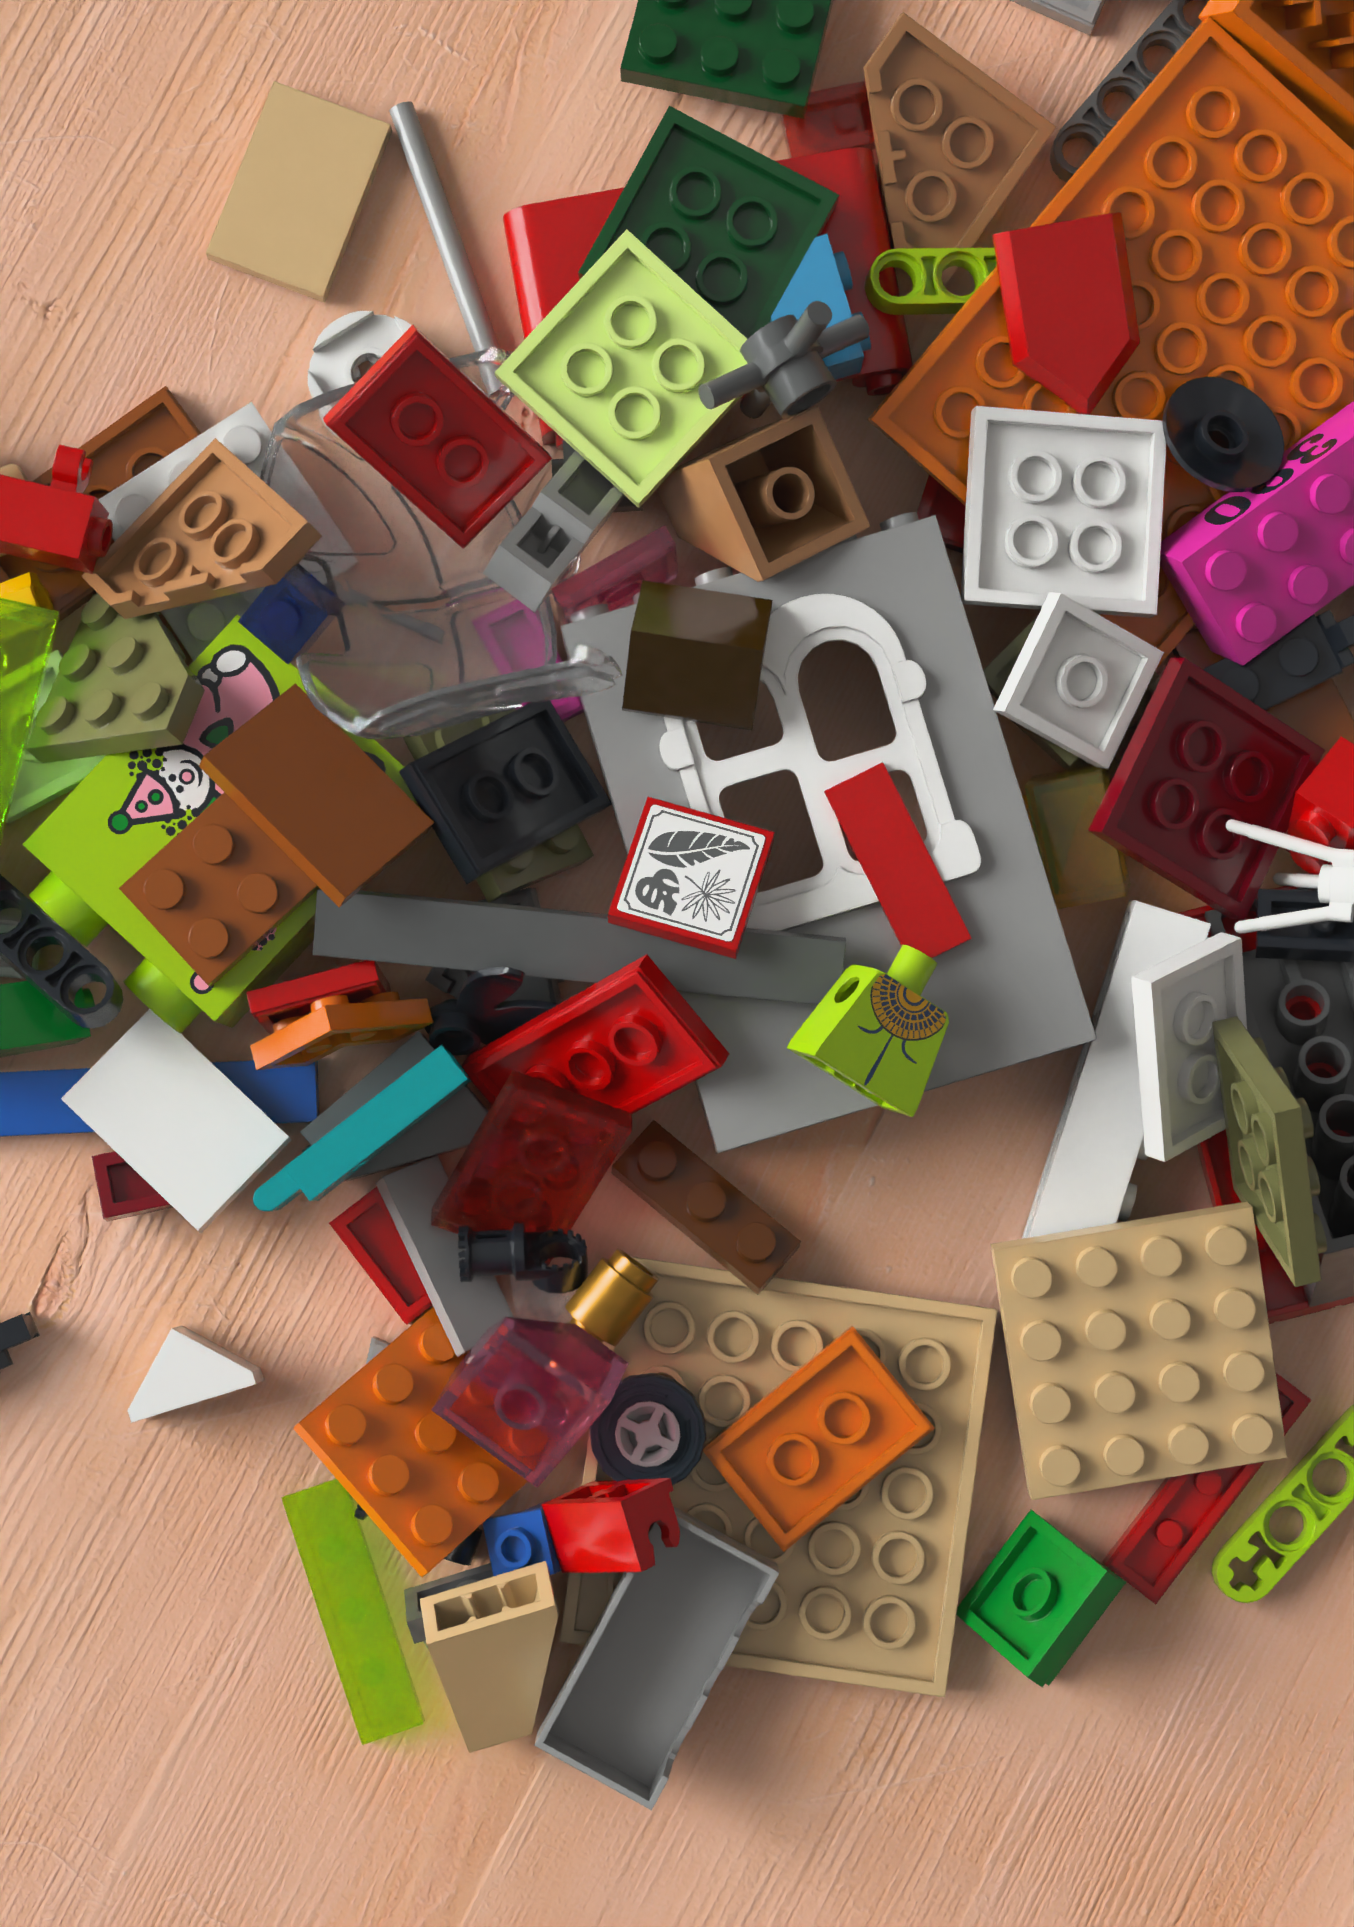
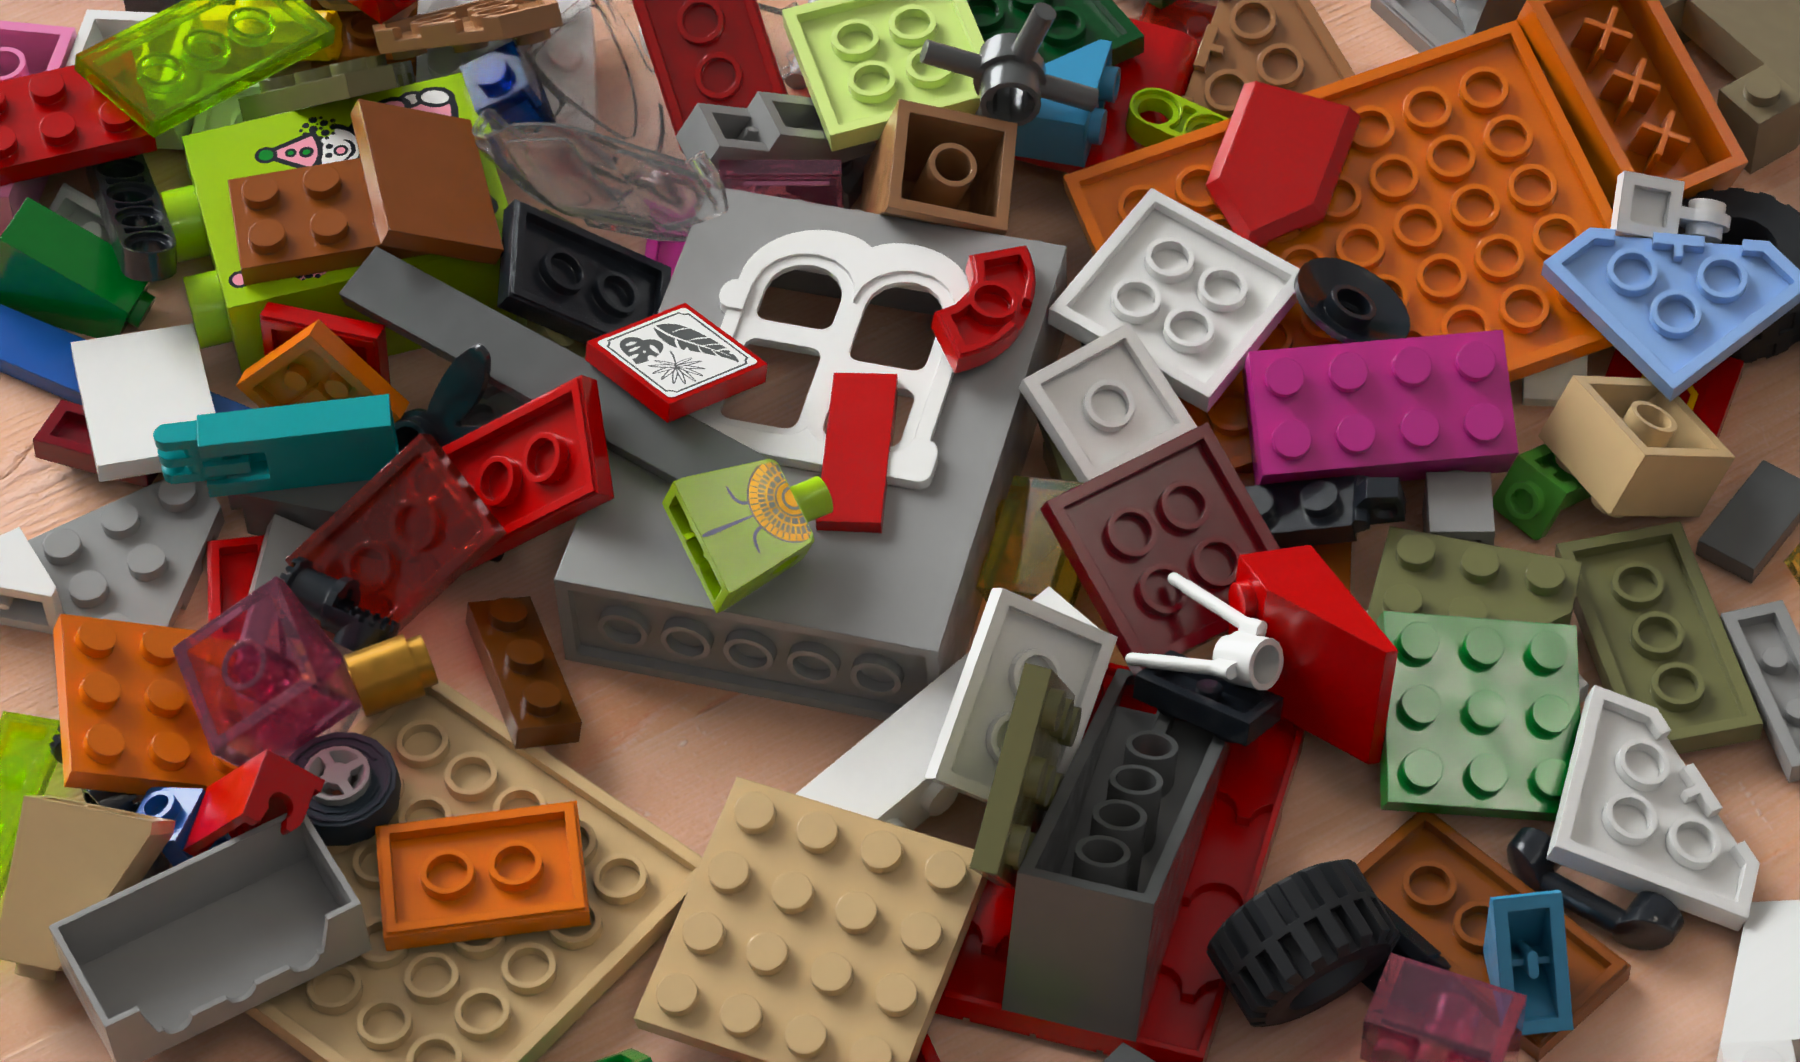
camera: 35 degrees right, 35 degrees down
dark brown slope [622,580,773,730] -> none
none -> light grey plate [28,479,225,627]
none -> red tile [931,245,1036,373]

